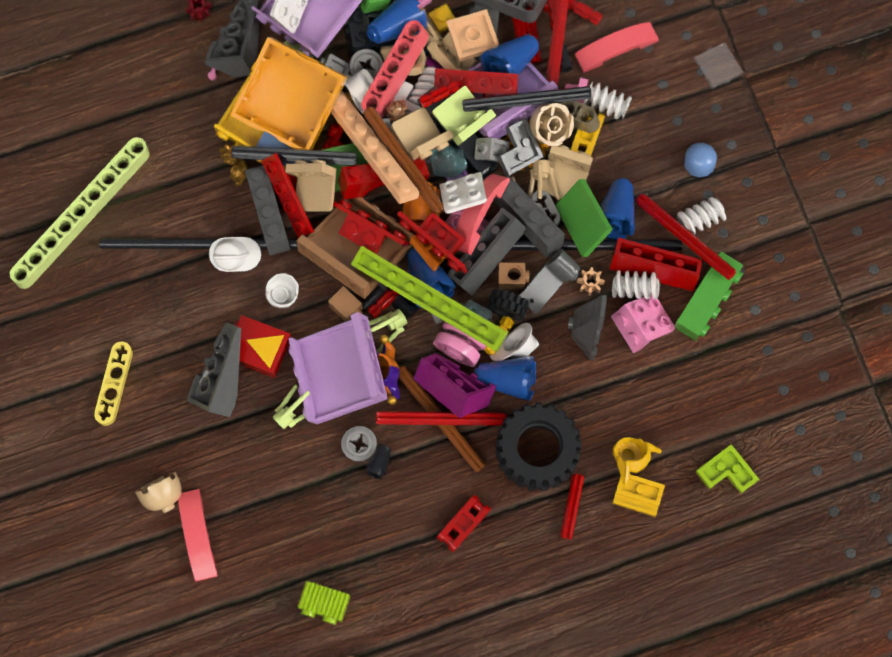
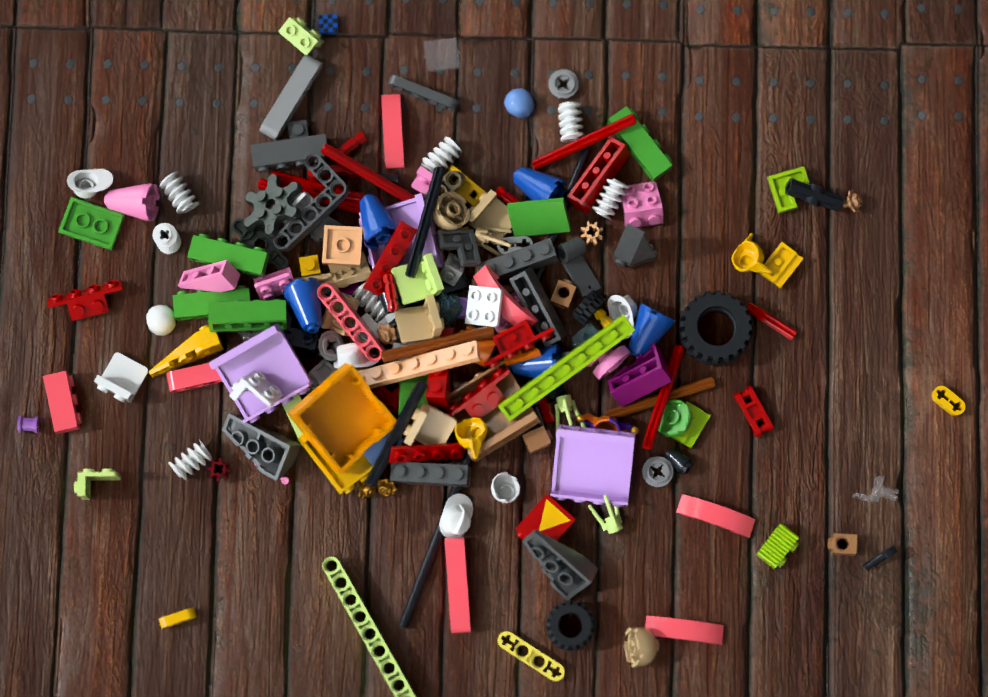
camera: 70 degrees left, 5 degrees up
none -> yellow beam [159,608,197,629]
none -> dark grey beam [388,75,459,112]
none -> coral beam [445,537,471,634]
none -> yellow piece [452,417,487,459]
none -> red axle [495,186,521,204]
none -> black tyre [546,601,595,651]
none -> light grey gear [548,69,579,99]
none -> bright green tile [658,399,692,438]
none -> lime plate [673,401,711,449]
none -> coral slope [676,494,756,538]
none -> black piece [785,178,843,212]
none -> medium nougat plant [843,191,863,212]

